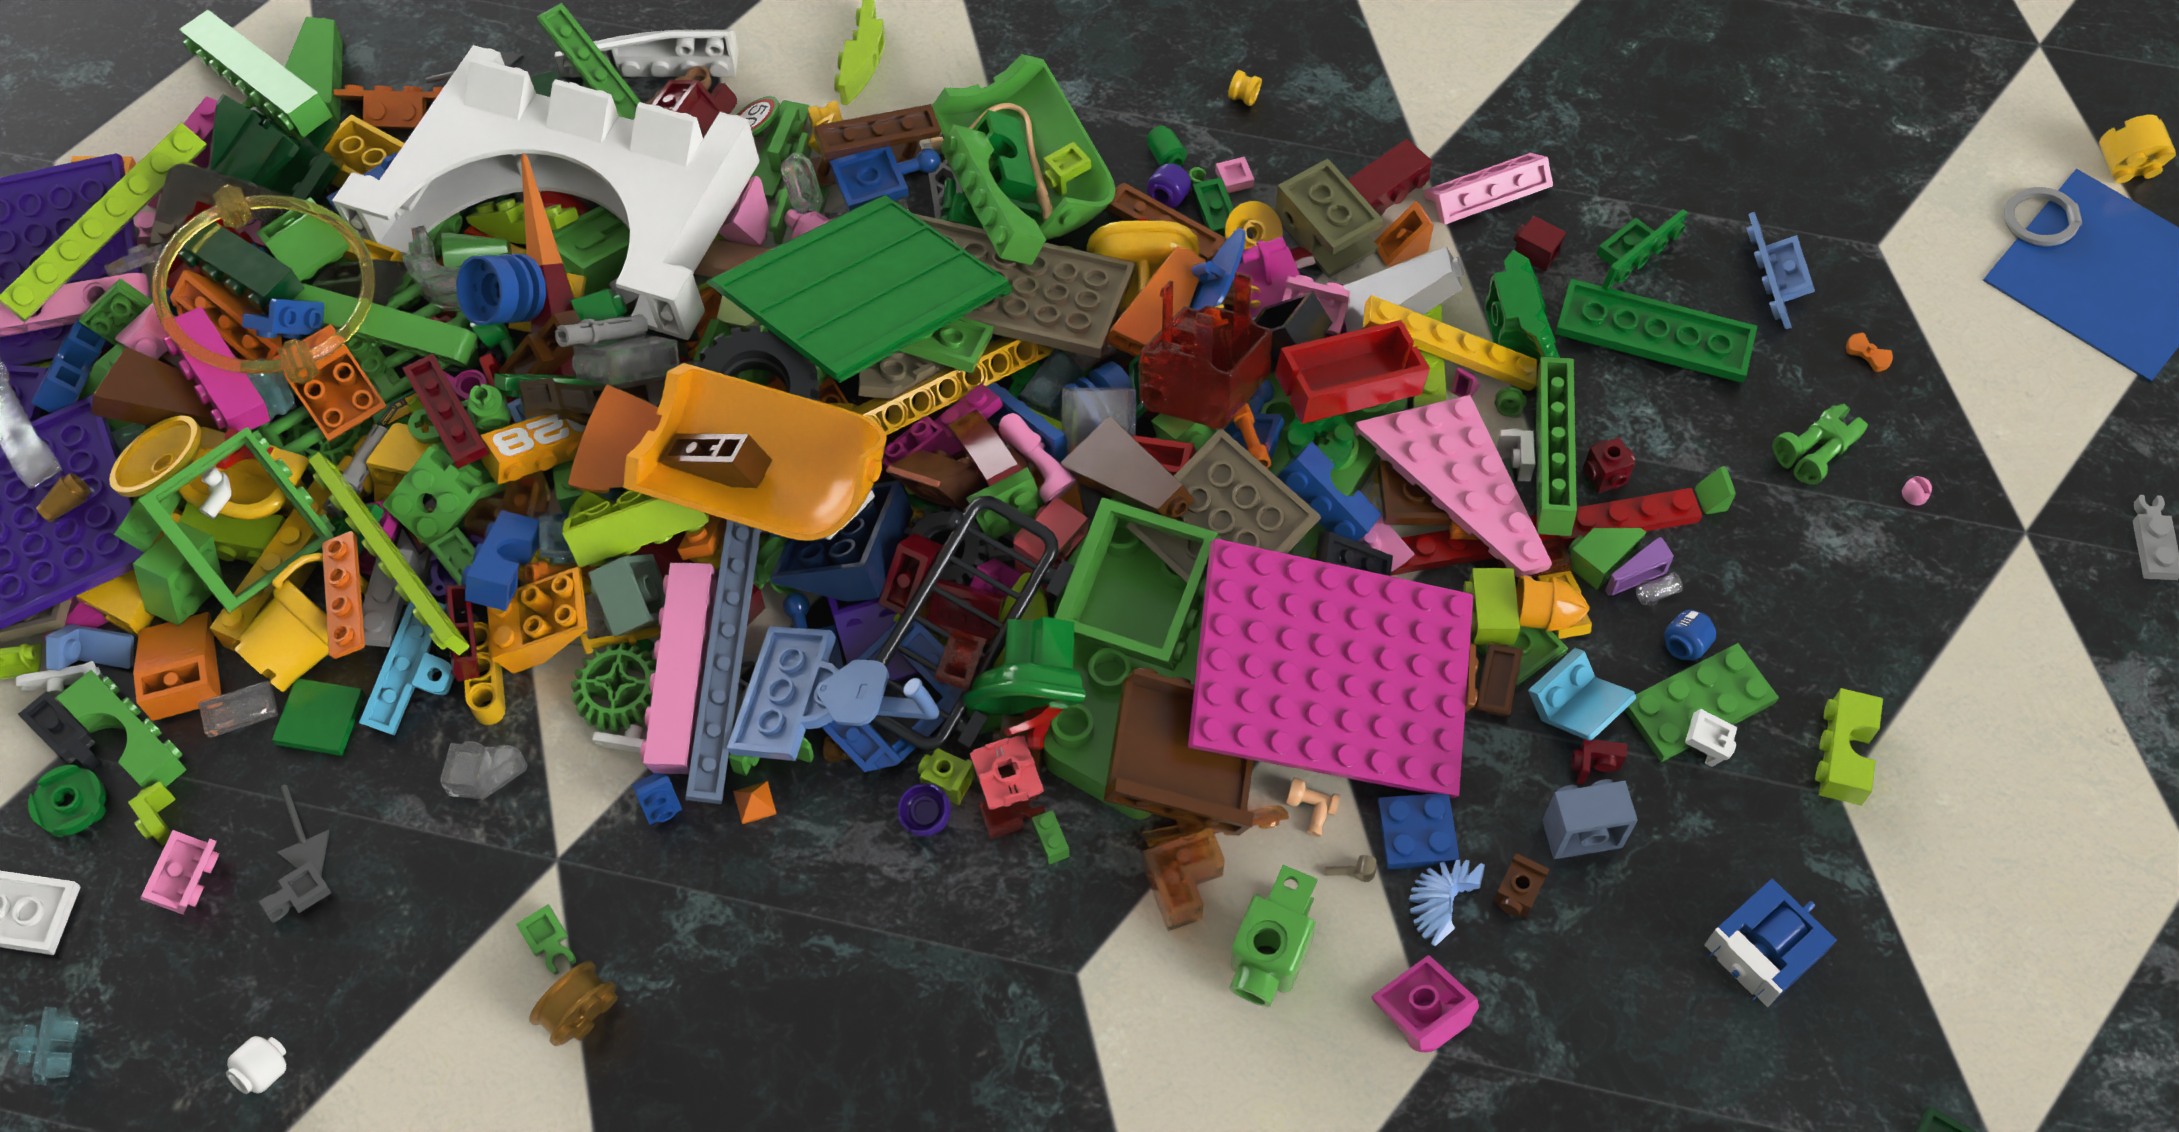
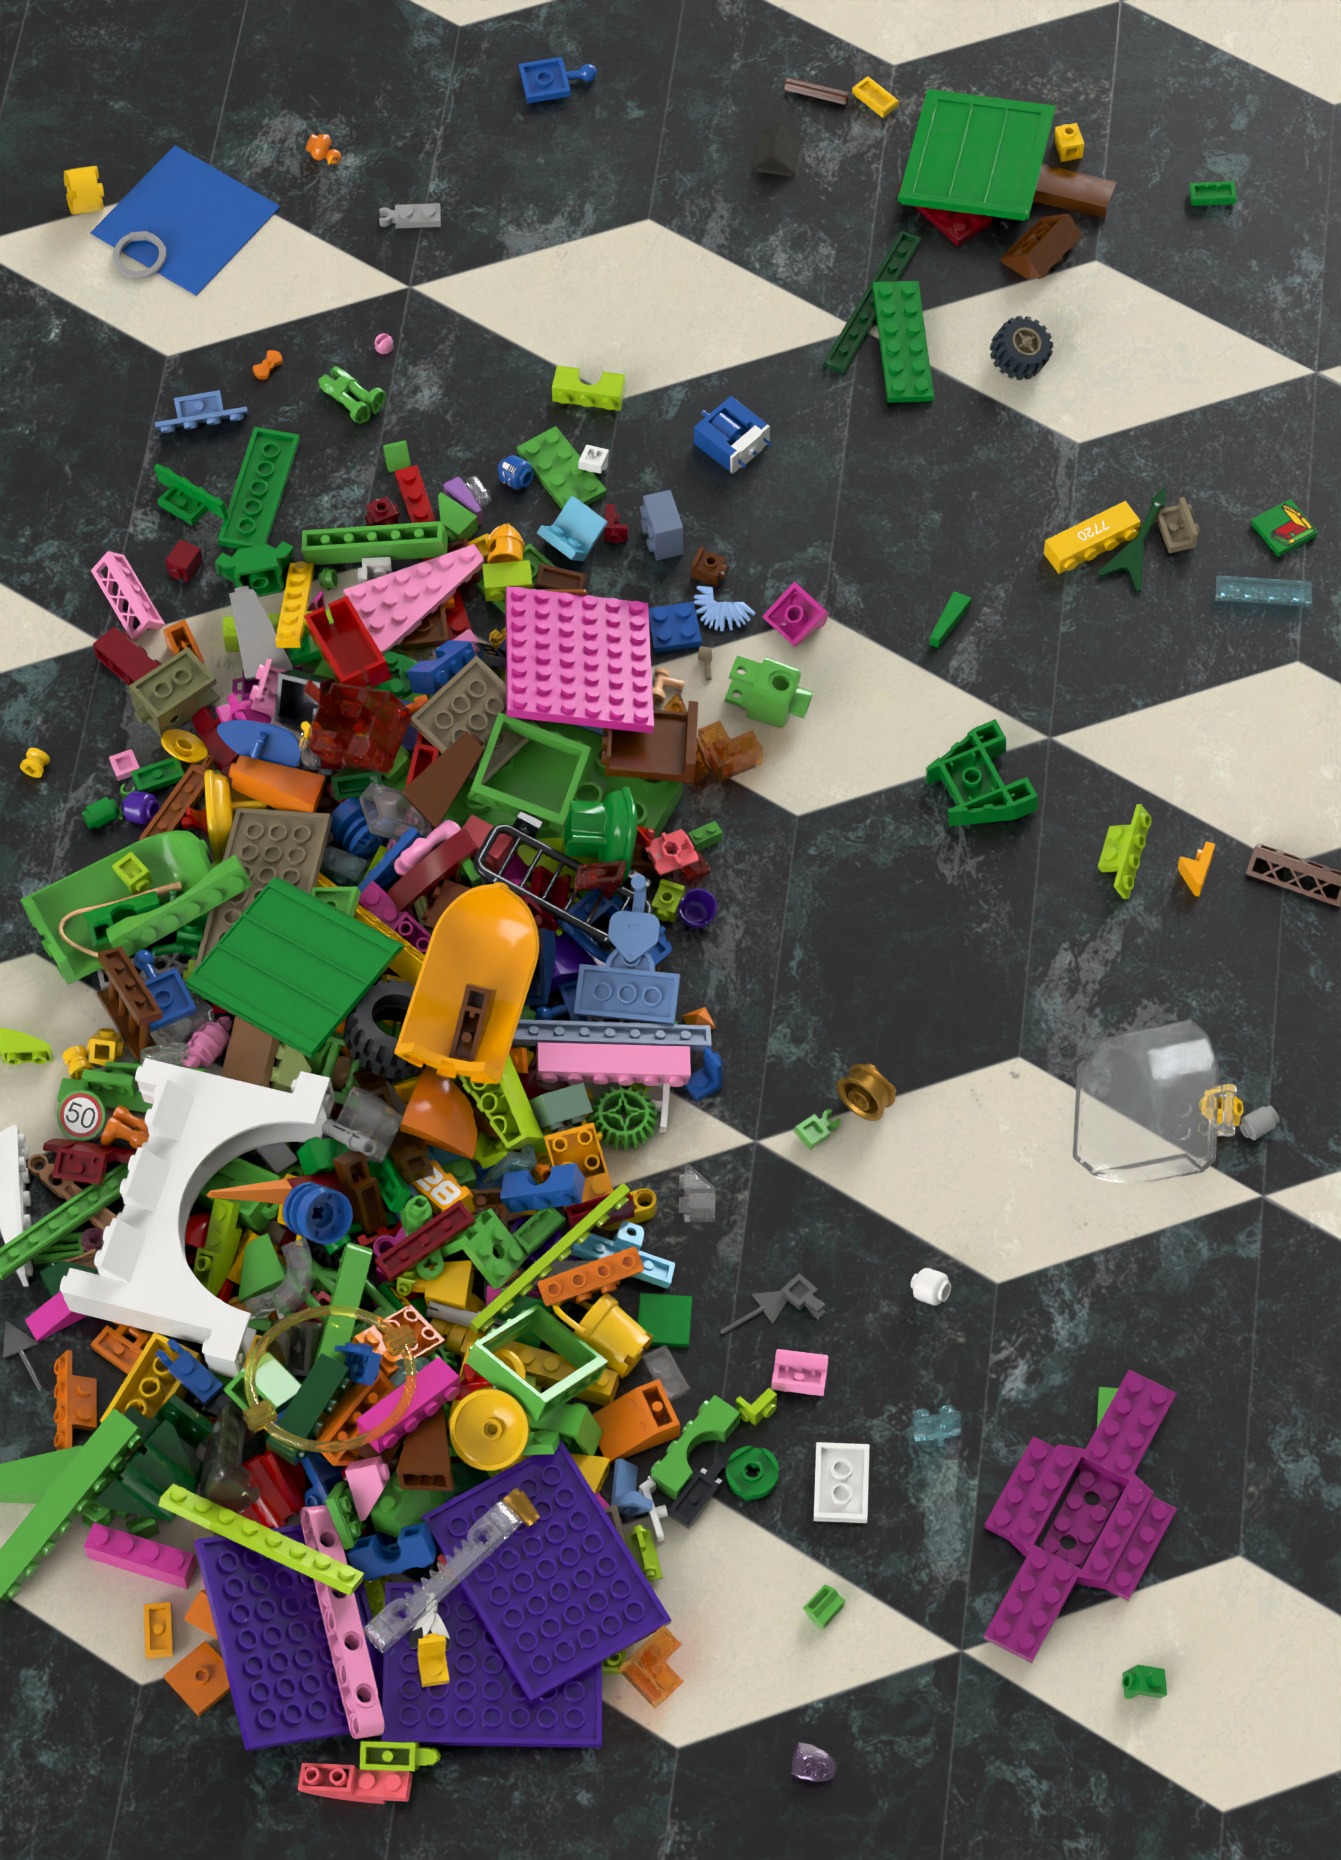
camera: 95 degrees left, 0 degrees up
clear plate [104,240,175,277] -> none

